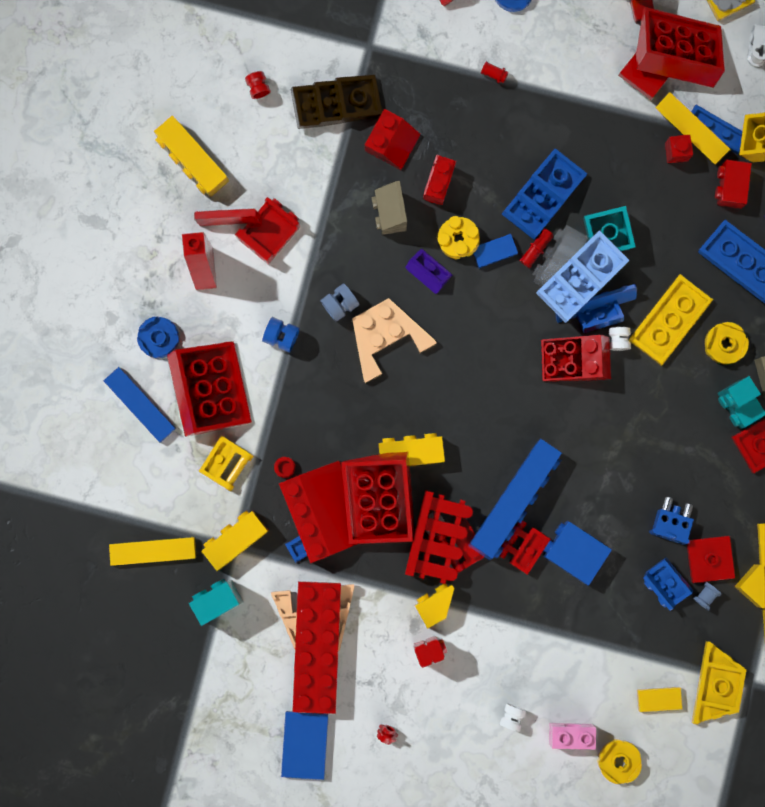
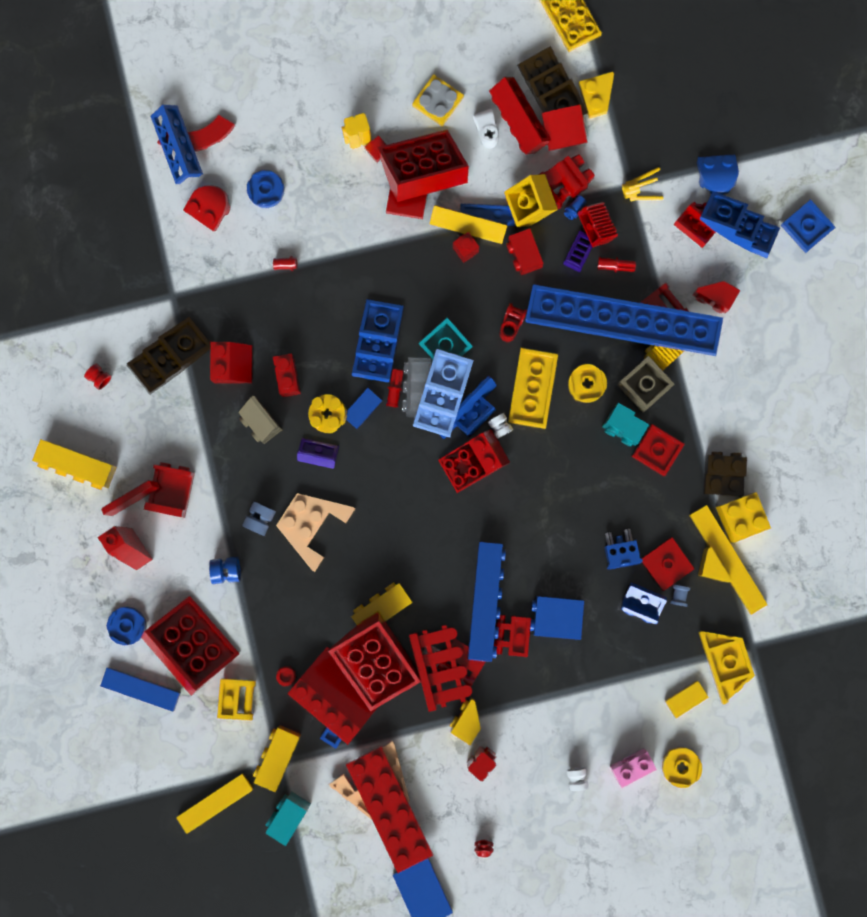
camera: 25 degrees left, 0 degrees up
none -> red piece [499,303,527,342]

